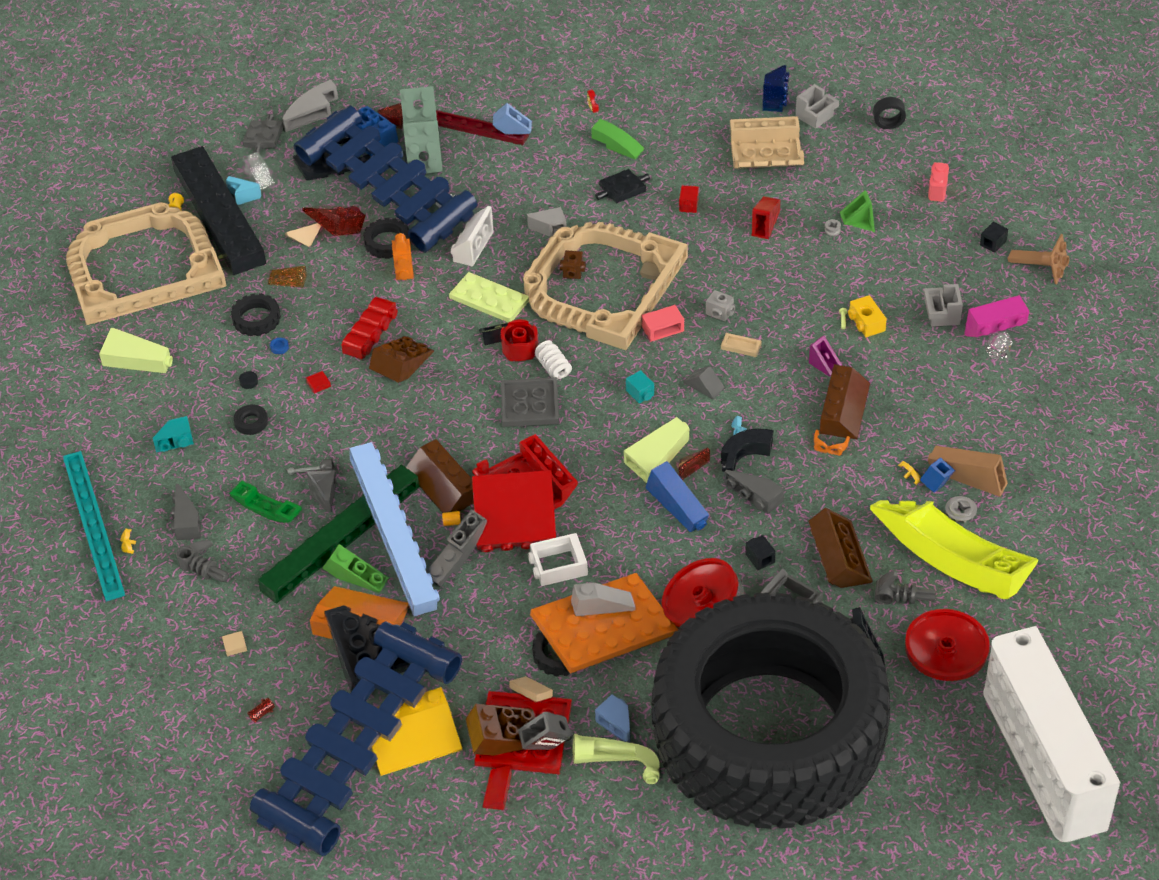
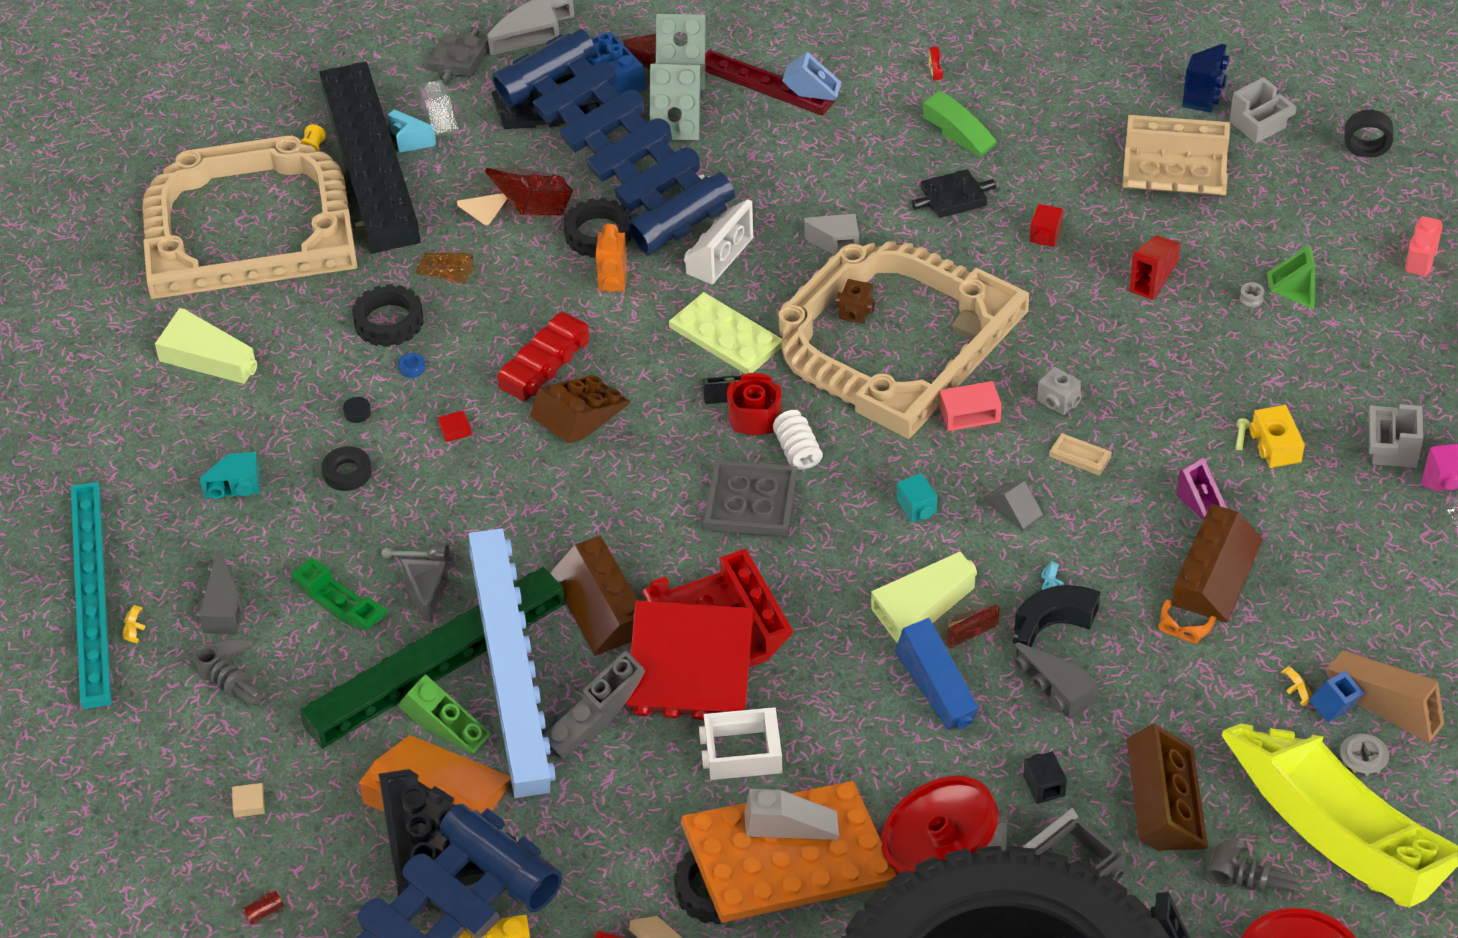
camera: 10 degrees right, 0 degrees up
light orange hinge [442,511,461,527] -> none

